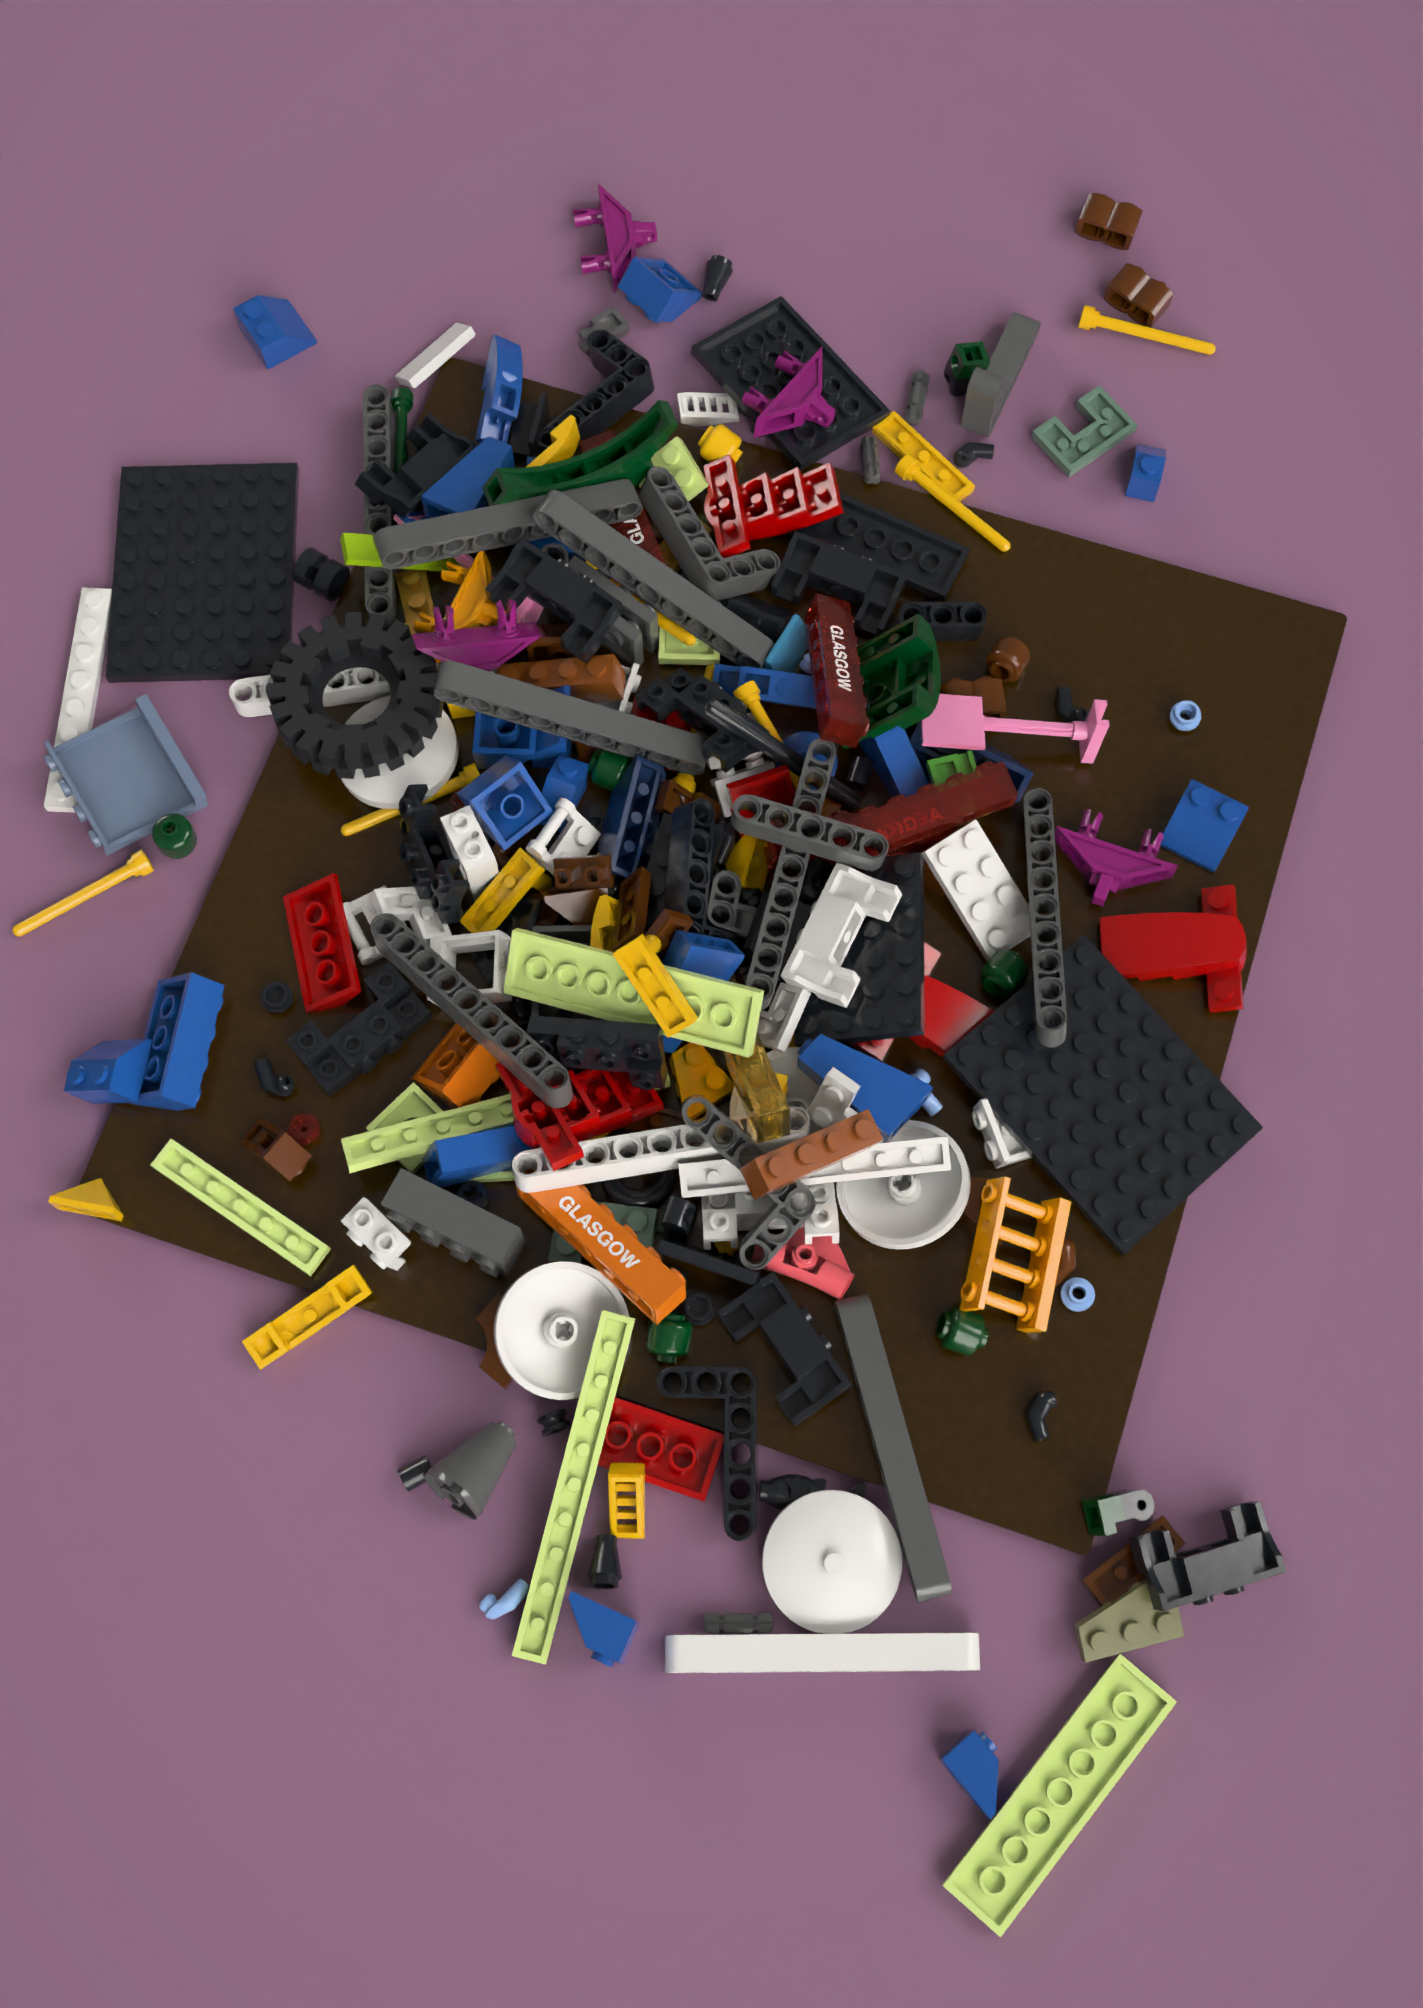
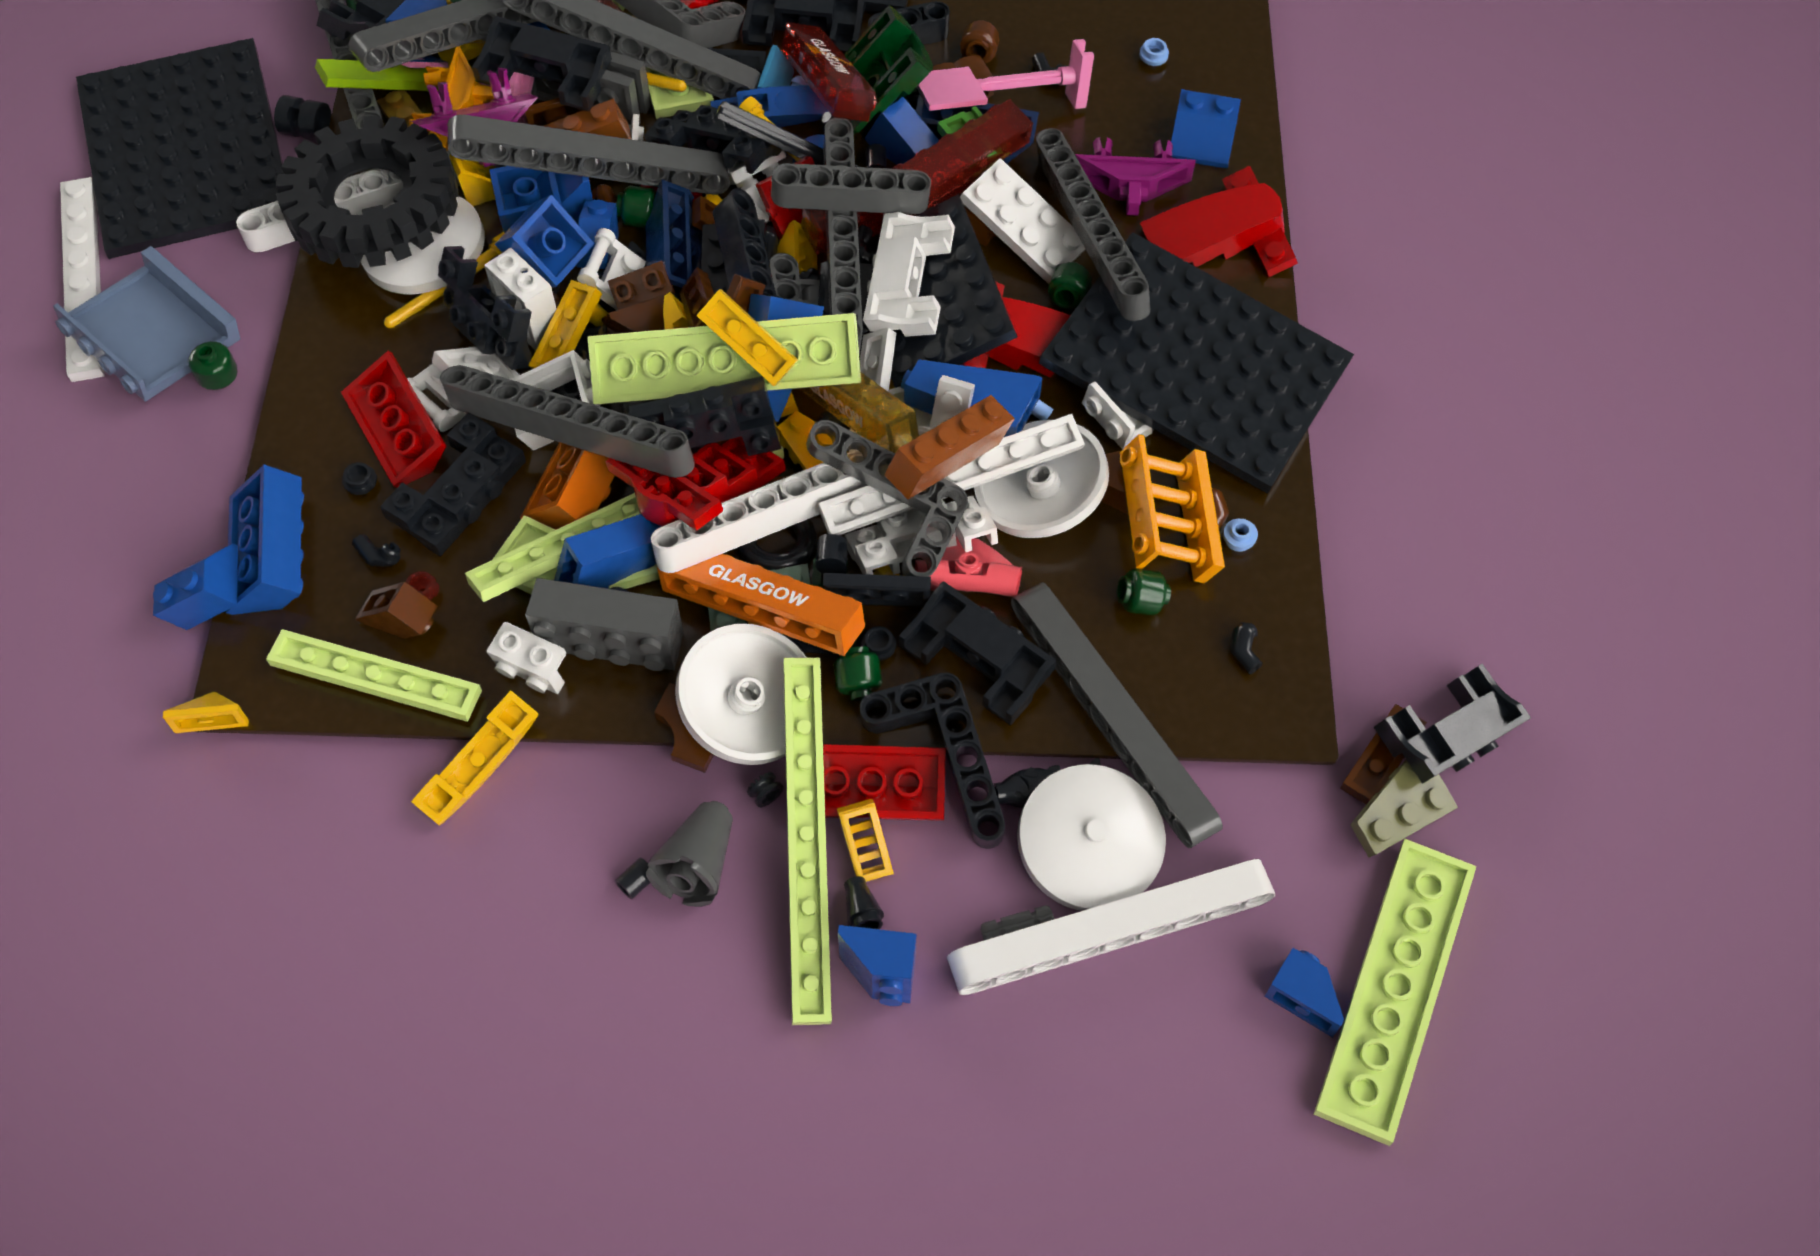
camera: 20 degrees left, 10 degrees down
yellow piece [12,849,155,937] -> none
light blue arm [479,1579,530,1620] -> none
leg [1081,1490,1155,1536] -> none

